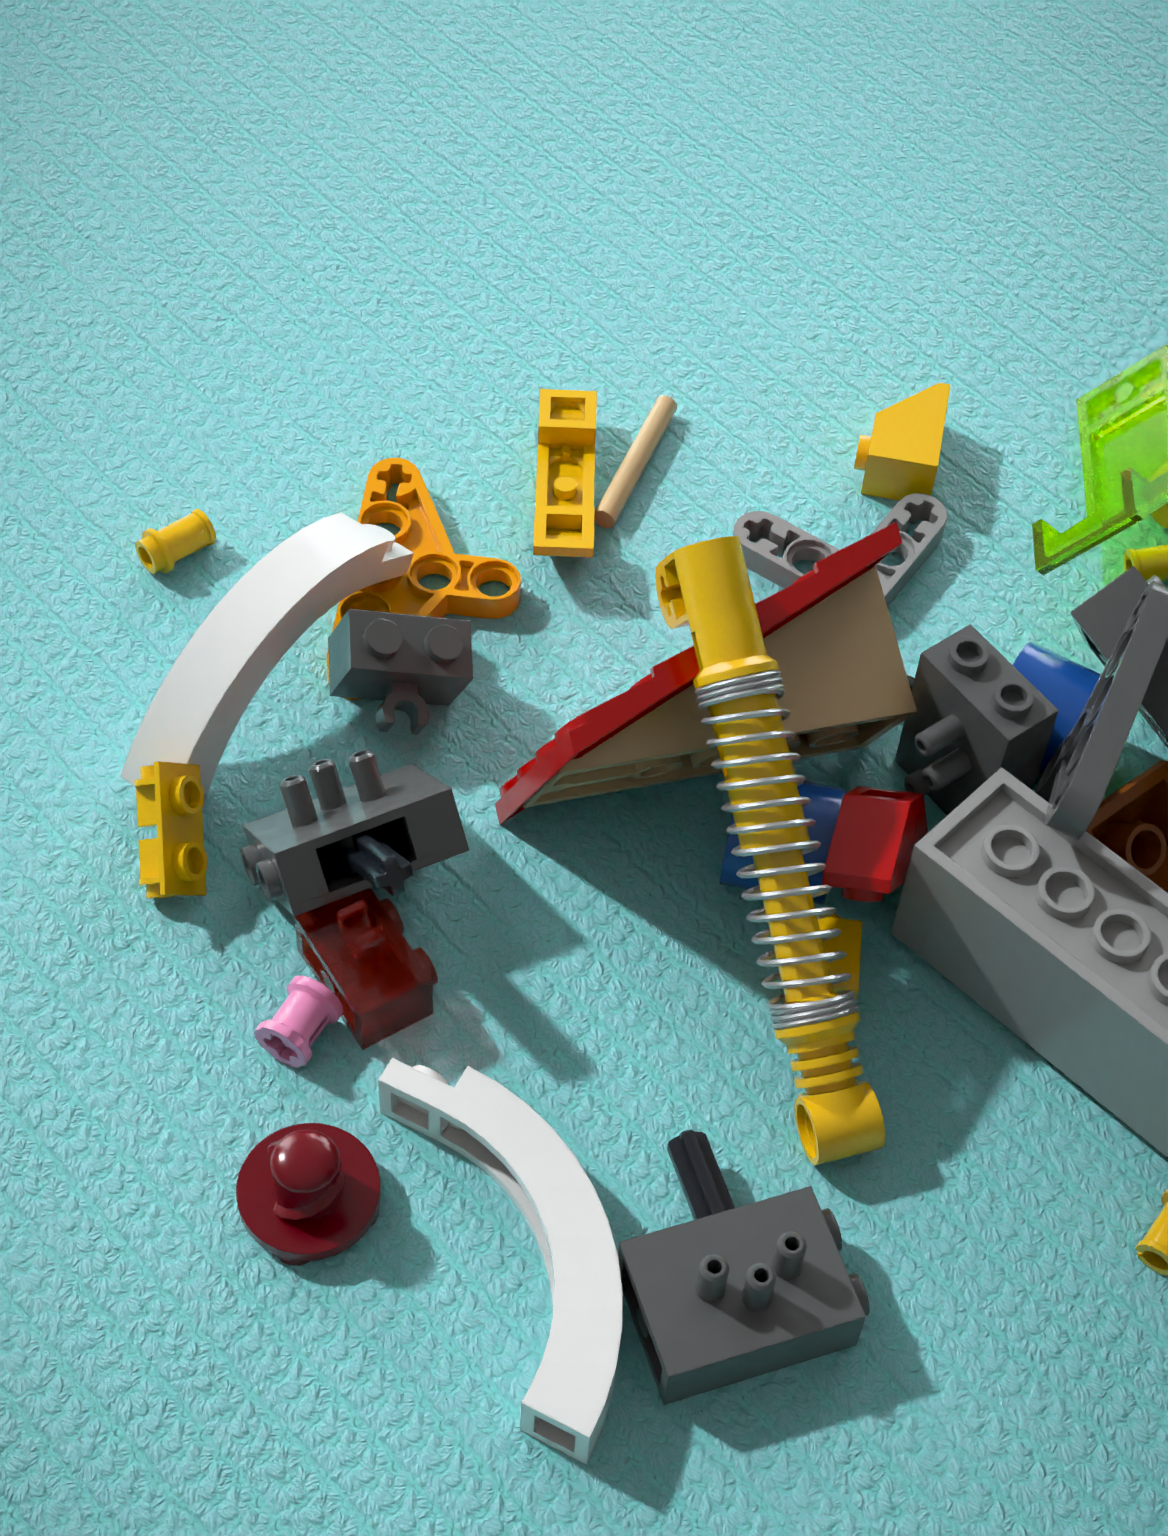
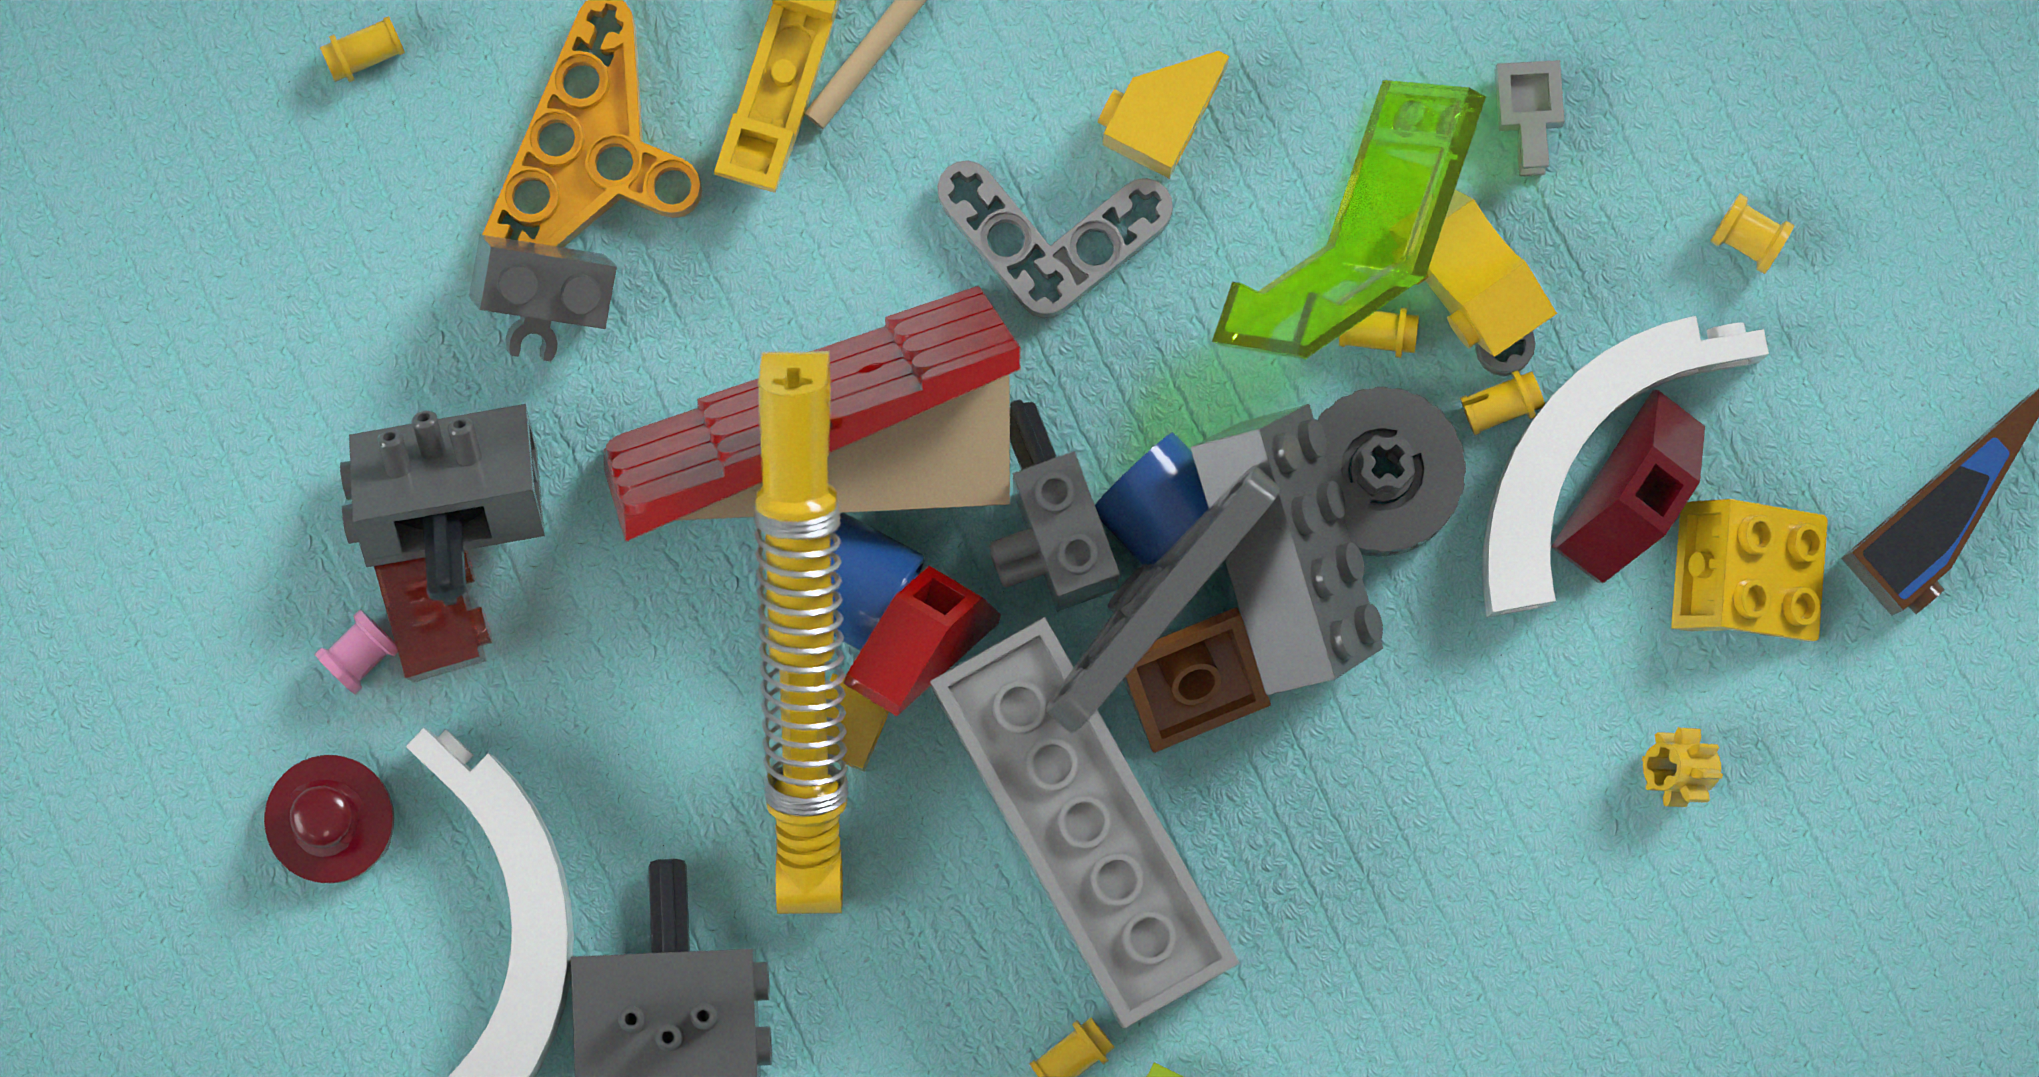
camera: 20 degrees right, 30 degrees up
white arch [120,512,414,794] -> none
yellow hinge [134,761,208,899] -> none

